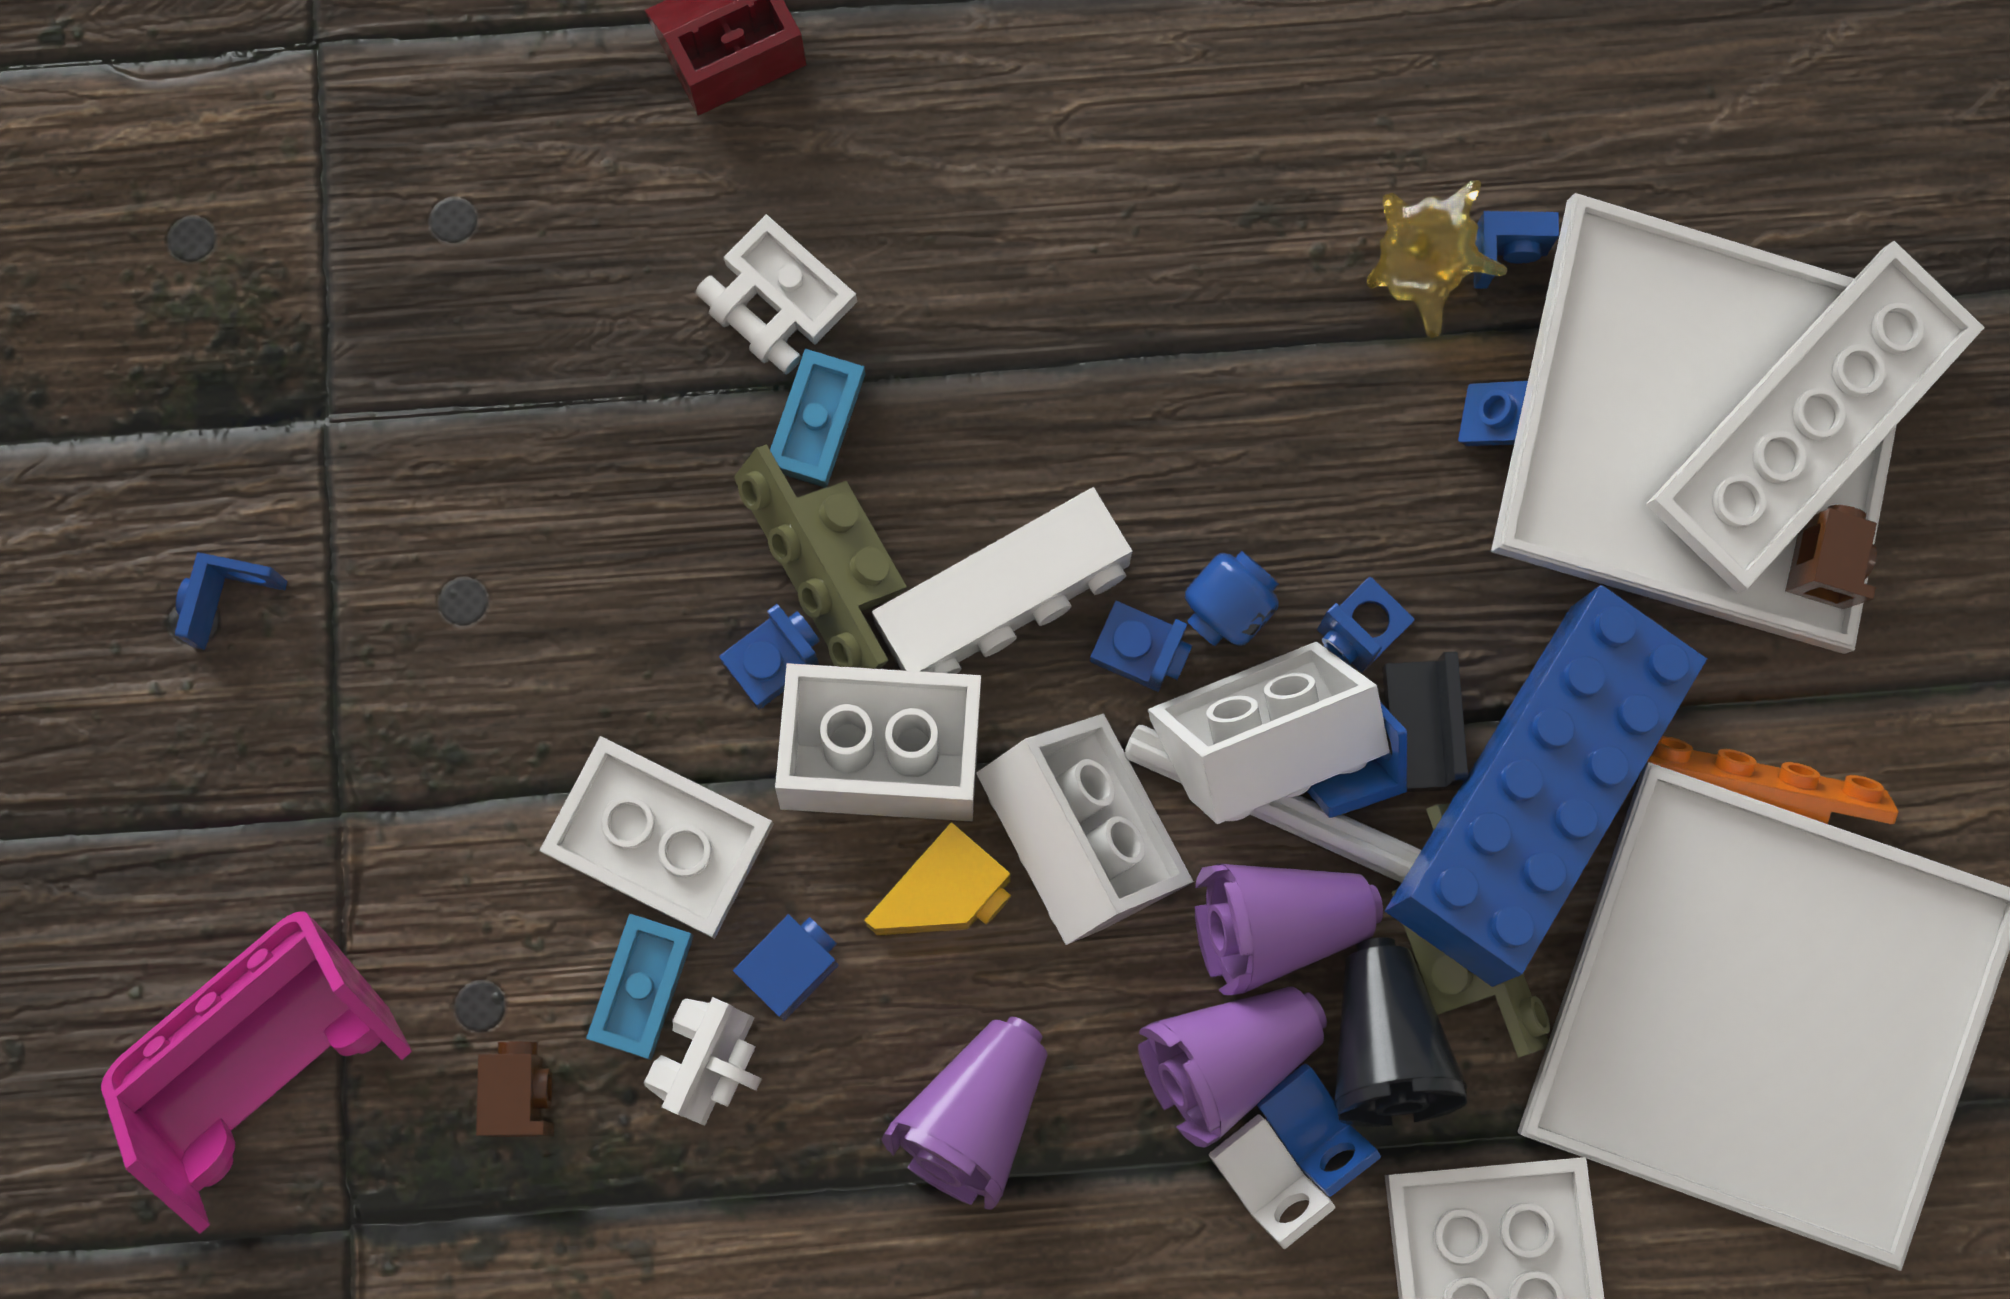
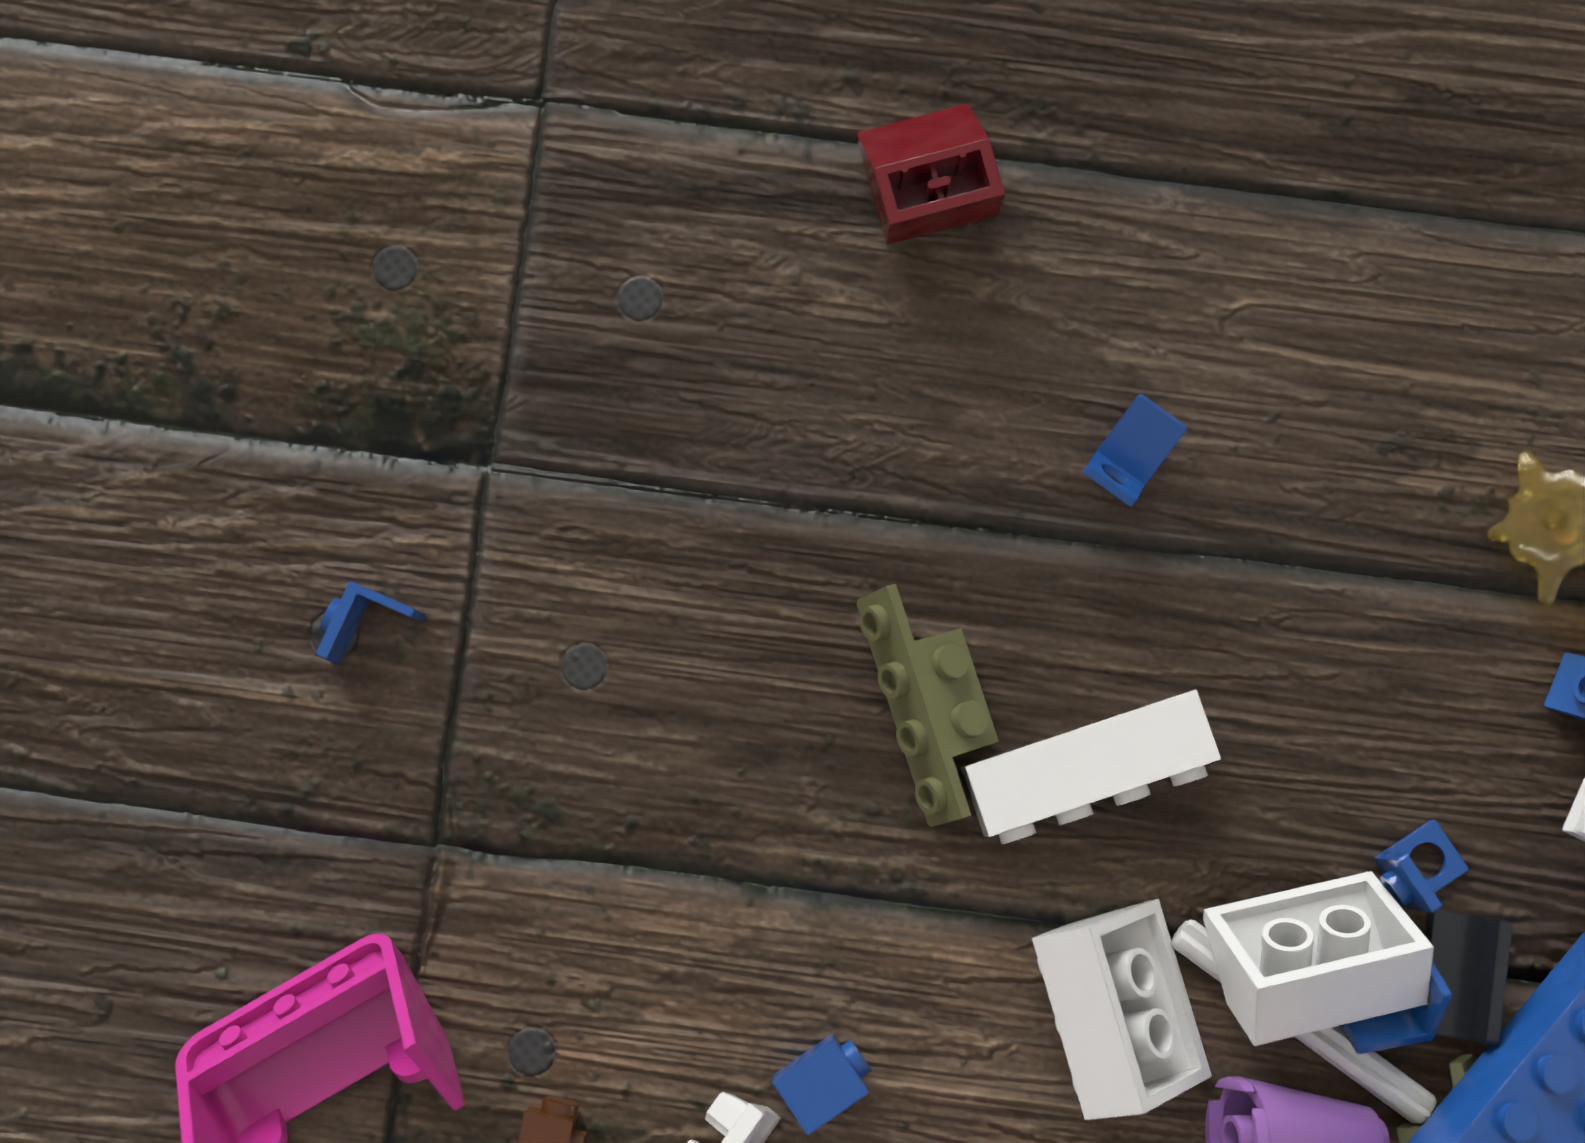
camera: 15 degrees right, 5 degrees up
white plate [539,736,774,939] -> none
dark azure plate [586,913,694,1060] -> none
white plate [695,214,857,374] -> none
blue bracket [719,604,820,710] -> none
dark azure plate [770,349,865,488] -> none
white slope [775,663,981,822] -> none
yellow slope [864,822,1011,935] -> none
blue bracket [1090,601,1193,692] -> none
blue head [1185,550,1279,646] -> none
none -> blue bracket [1082,394,1187,507]

